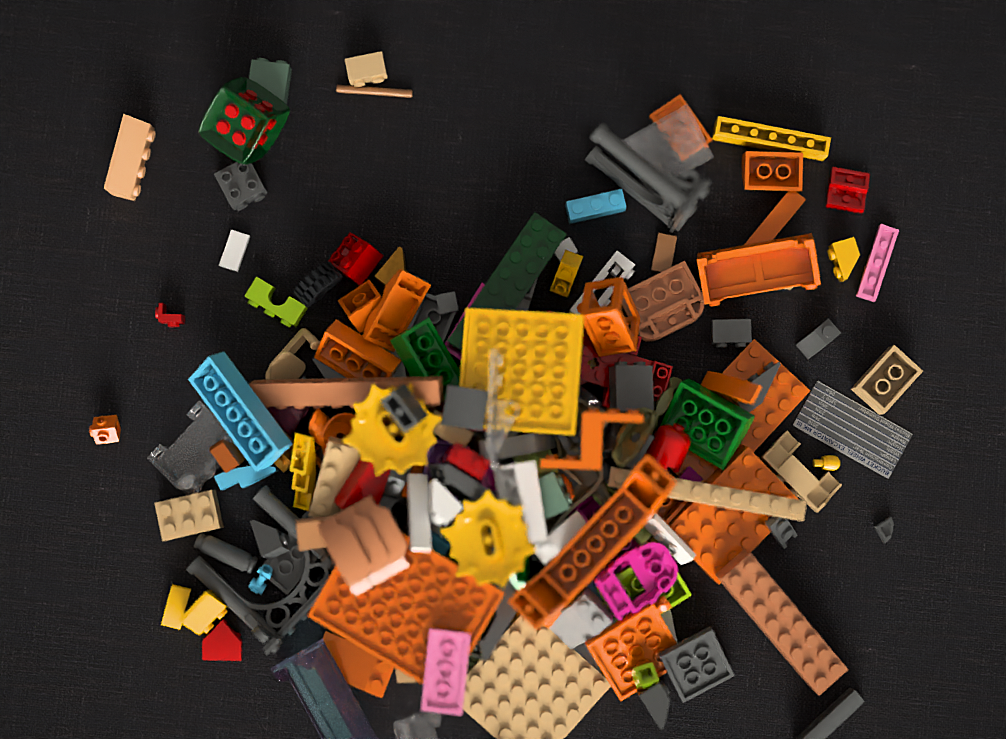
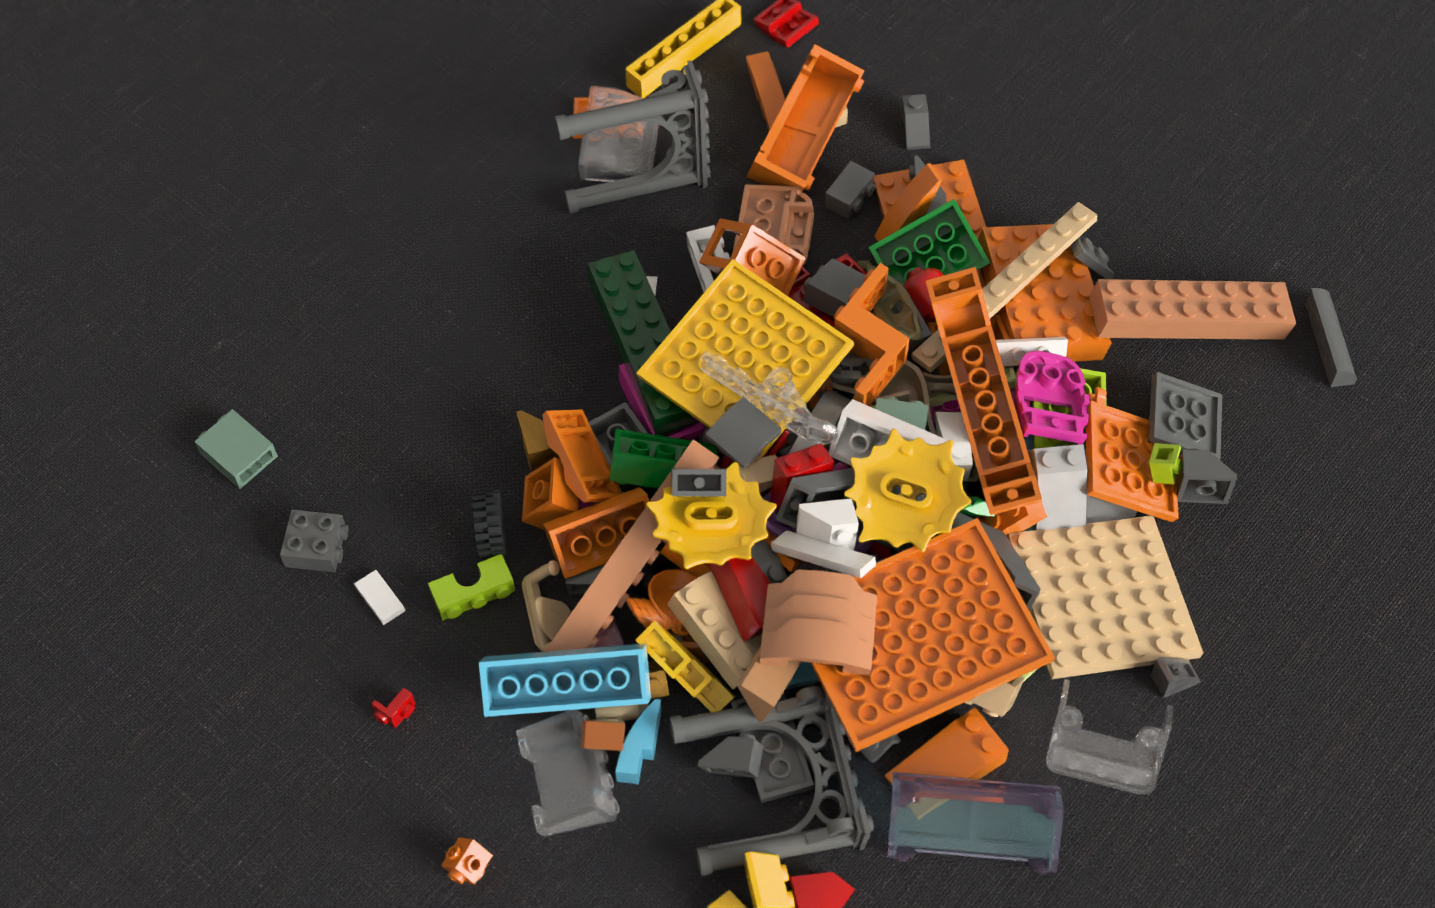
camera: 50 degrees left, 25 degrees down
light nougat slope [104,114,155,201] -> none
tan brick [154,490,224,541] -> none
dark grey axle [194,532,258,573] -> none
dark green piece [199,77,290,165] -> none
medium azure bar [248,564,273,595] -> none
red slope [329,232,383,286] -> none
medium nougat bar [337,85,412,98] -> none
tan brick [345,51,387,87] -> none
bright pink plate [422,628,471,715] -> none
dark grey tile [436,291,459,315] -> none
yellow slope [550,250,583,297] -> none
medium azure brick [565,189,626,224] -> none
medium nougat tile [651,233,677,273] -> none
orange slope [742,151,803,191] -> none
tan bracket [761,430,842,513] -> none
sticker [793,381,913,479] -> none
yellow cylinder [813,455,840,471] -> none
yellow slope [827,237,860,282] -> none
tan brick [851,345,923,415] -> none
bright pink plate [856,224,899,302] -> none
dark grey tile [873,517,894,543] -> none

